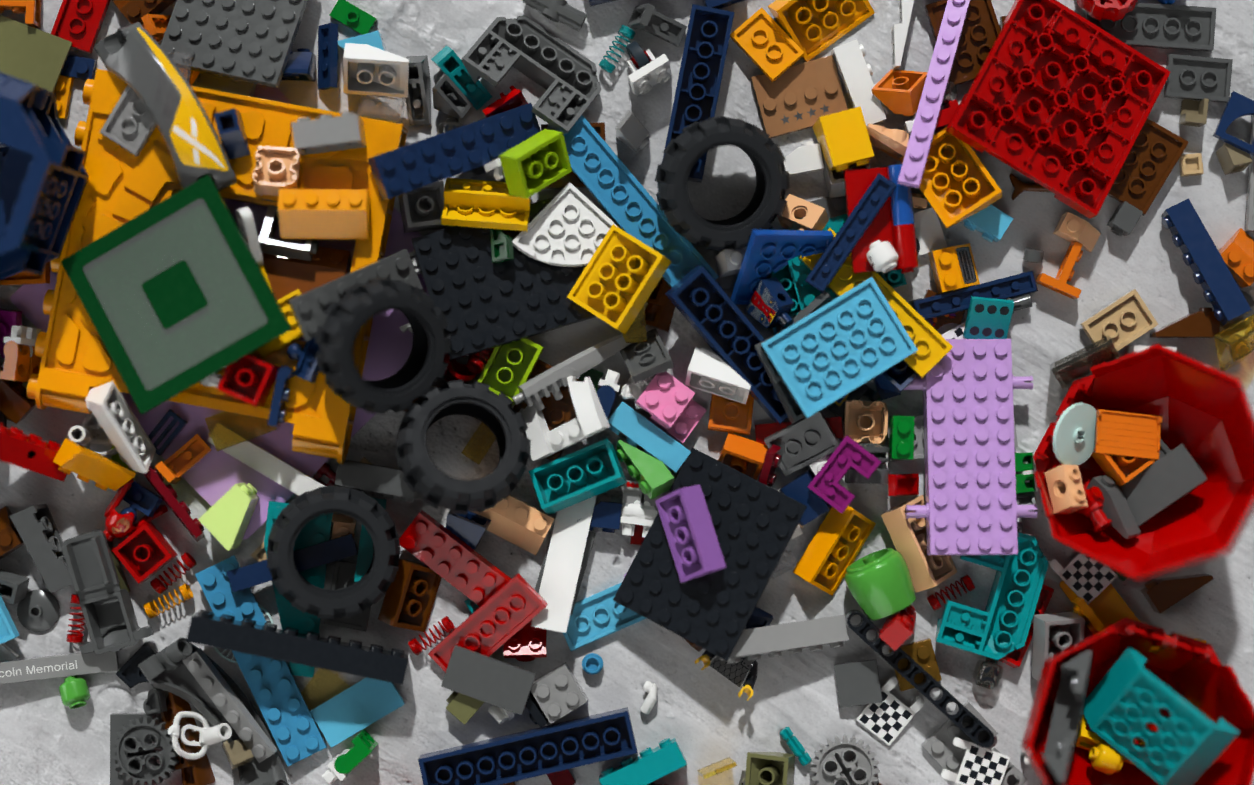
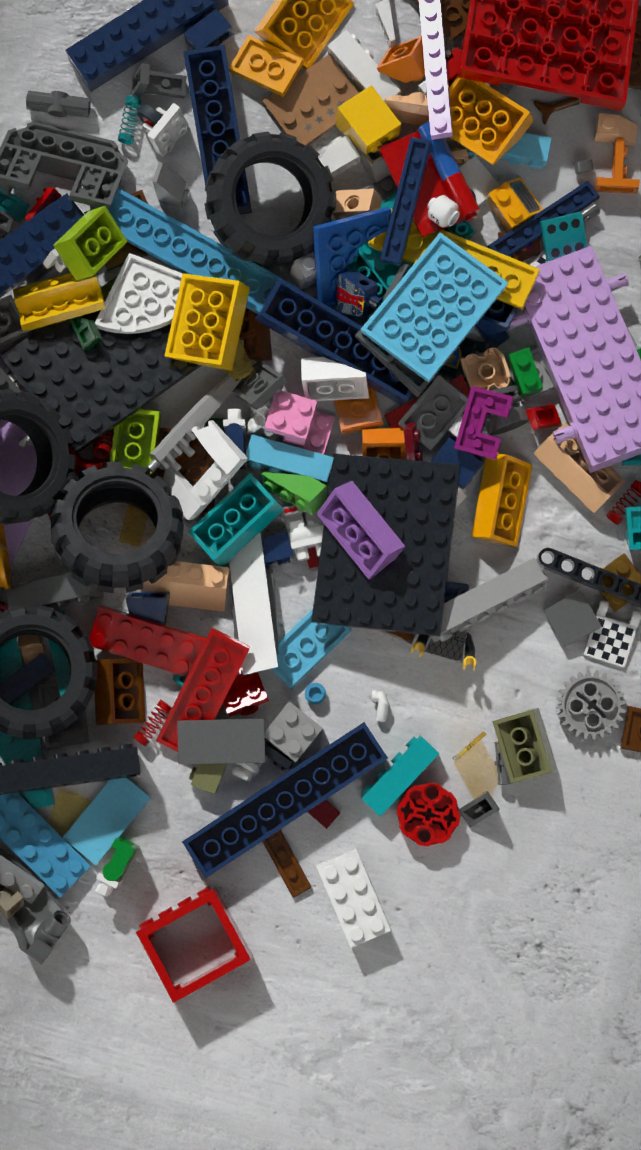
camera: 15 degrees left, 5 degrees down
teal axle [780,727,812,766] -> none
bright green piece [845,548,916,620] -> none
red slope [879,604,916,651] -> none

